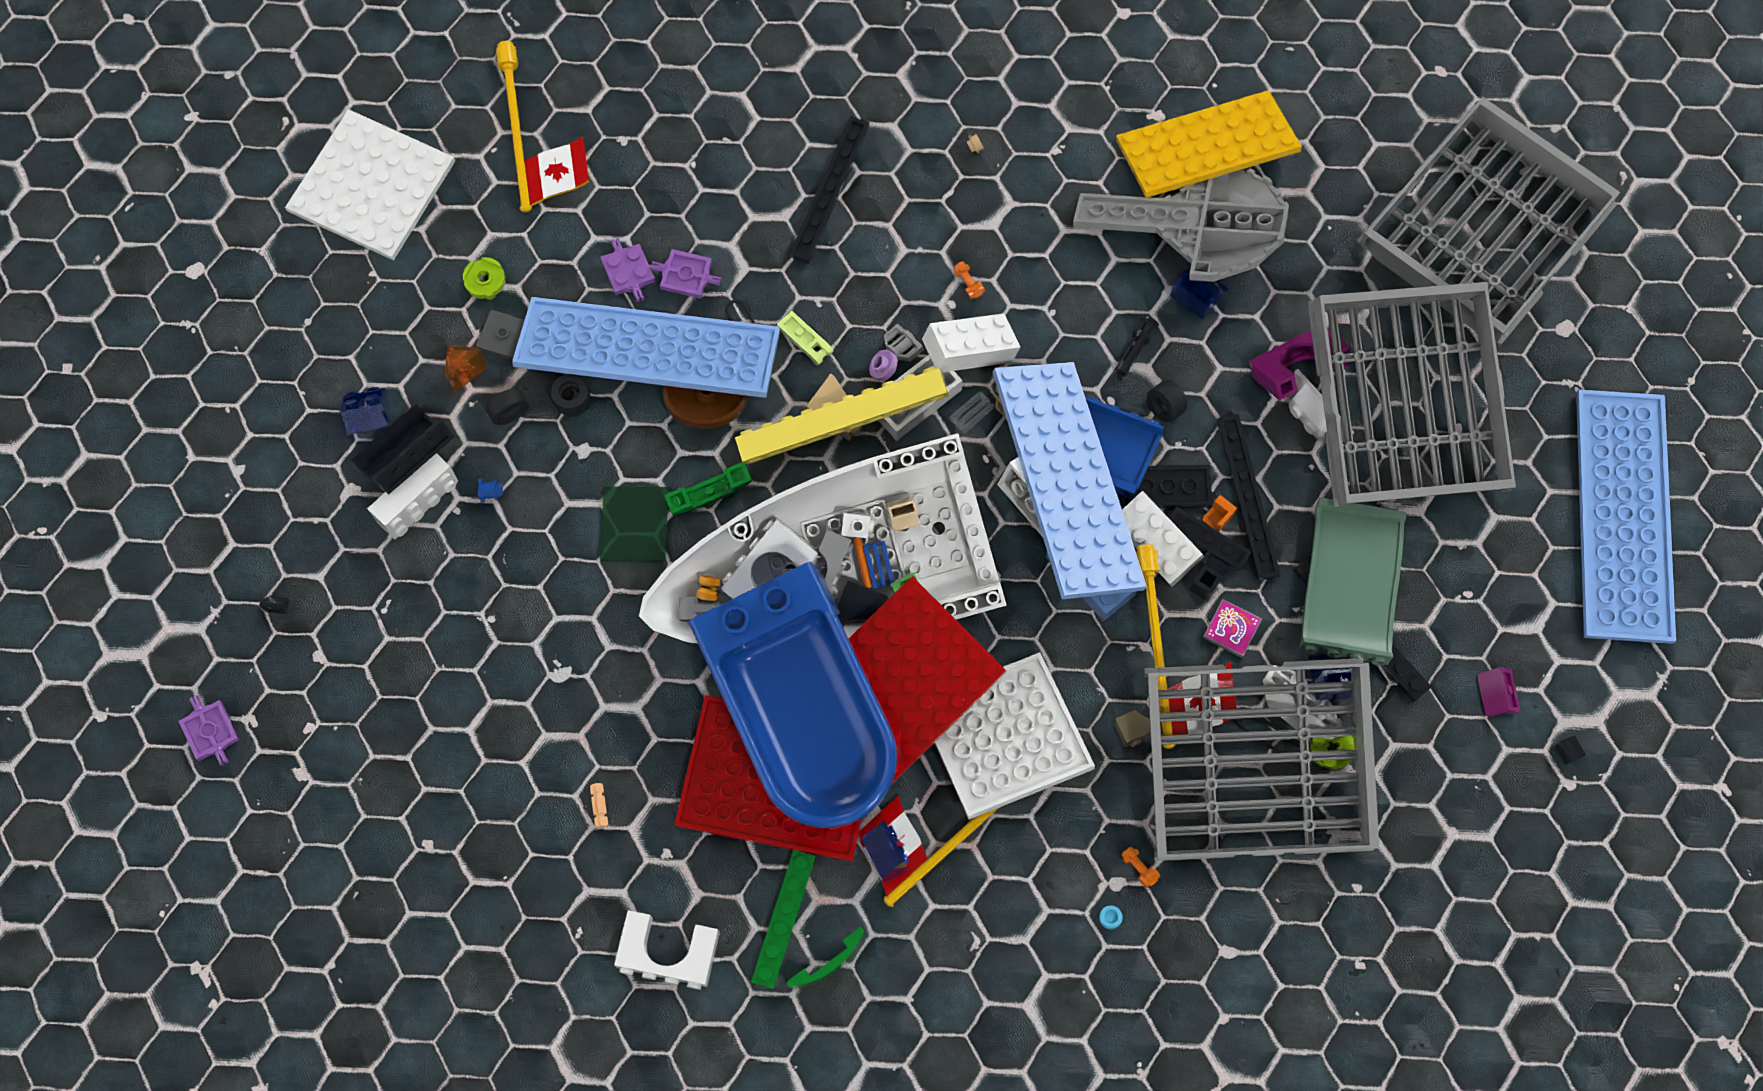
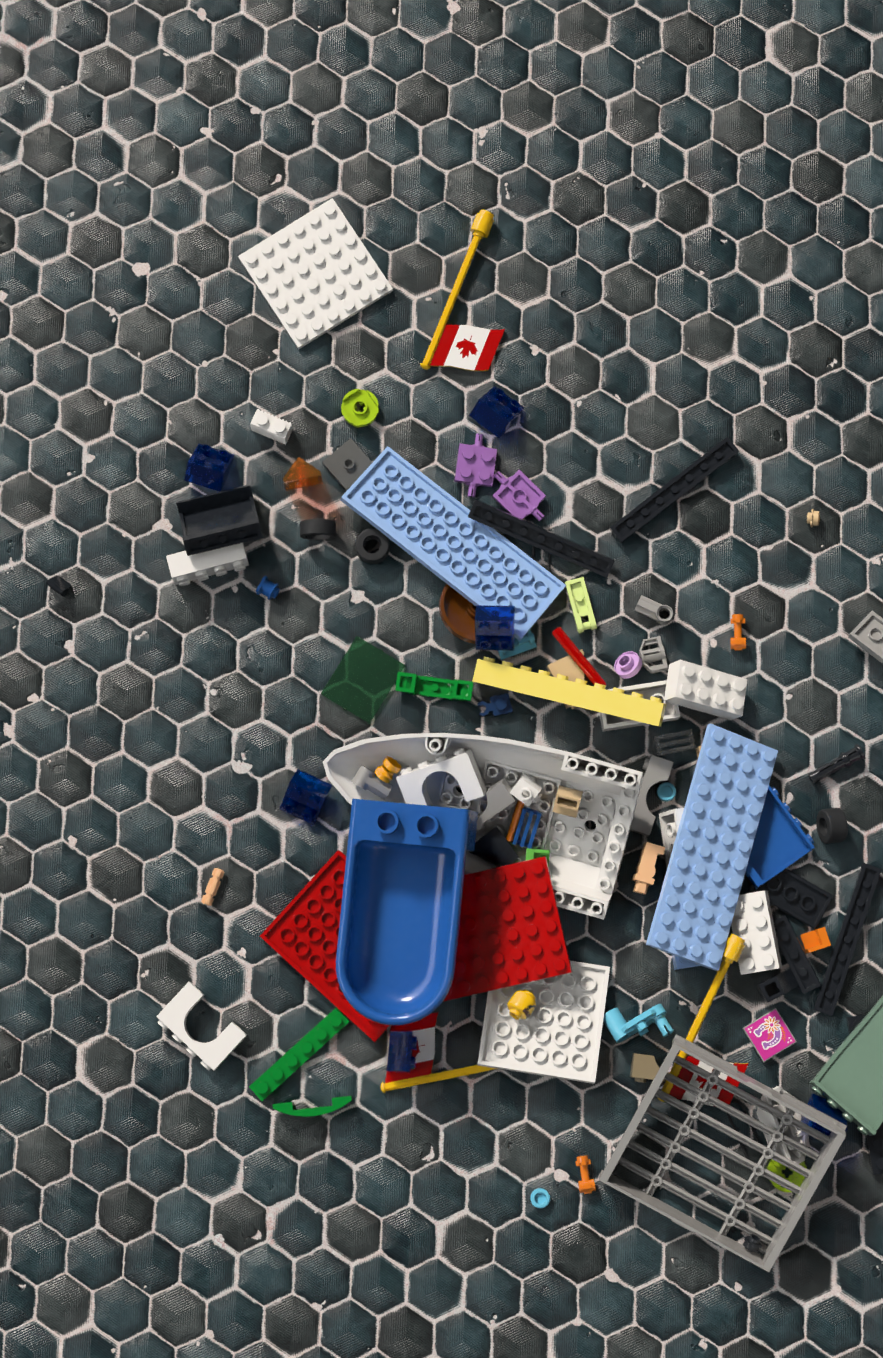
camera: 25 degrees right, 10 degrees up
none -> white brick [250,409,292,445]
none -> clear blue slope [280,769,332,825]
none -> black plate [468,499,615,578]
none -> clear blue slope [469,386,524,438]
none -> clear blue slope [475,605,515,651]
none -> dark blue plate [477,693,513,717]
none -> medium azure hinge [494,630,537,660]
none -> yellow head [507,990,536,1020]
none -> red axle [552,627,607,685]
none -> medium azure piece [603,1004,674,1043]
none -> light grey arch [630,755,674,837]
none -> light nougat hips [632,842,666,895]
none -> light grey piece [634,595,673,625]
none -> medium azure tile [657,782,676,802]
none -> black plate [743,1234,762,1252]

